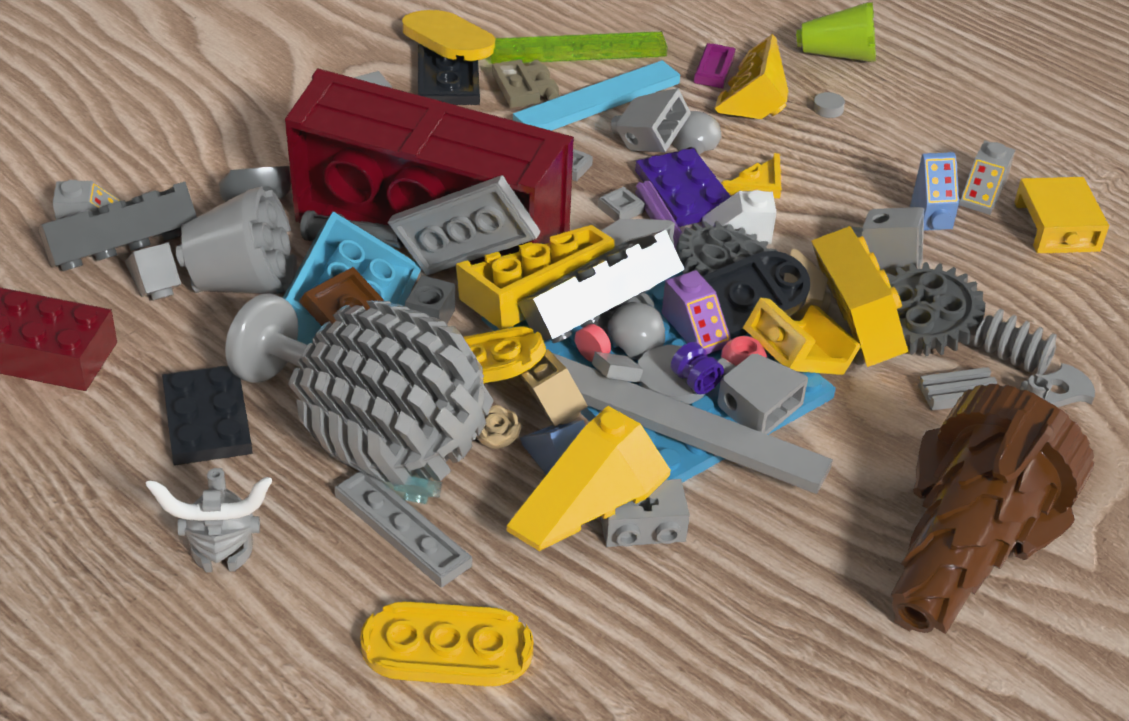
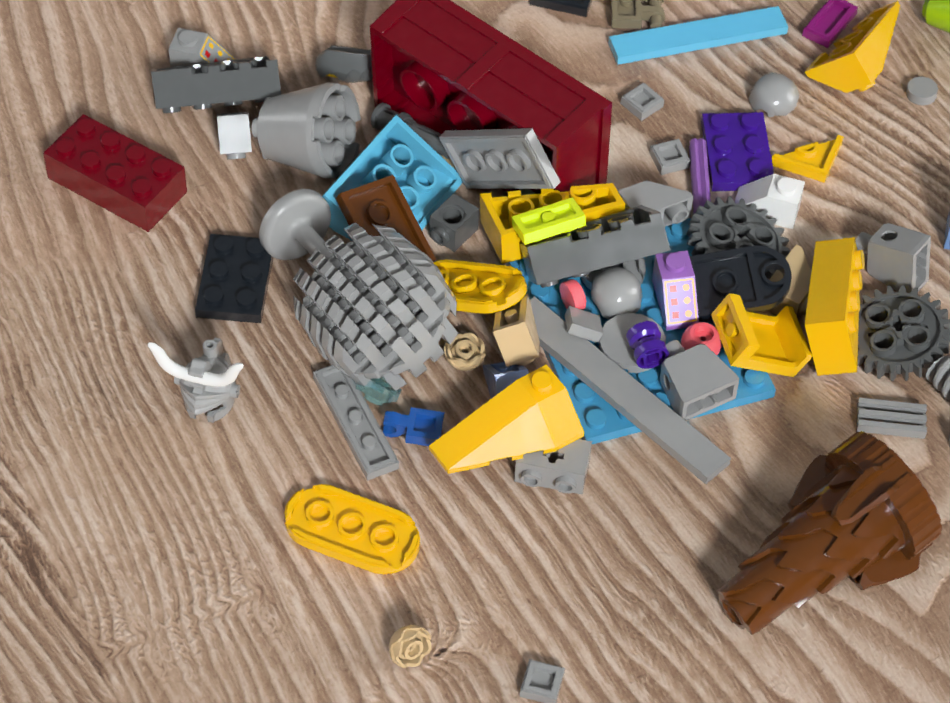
camera: 20 degrees right, 10 degrees up
light grey torso [611,88,691,152] -> none
none -> blue plate [383,407,445,446]
none -> neon yellow plate [511,197,586,245]

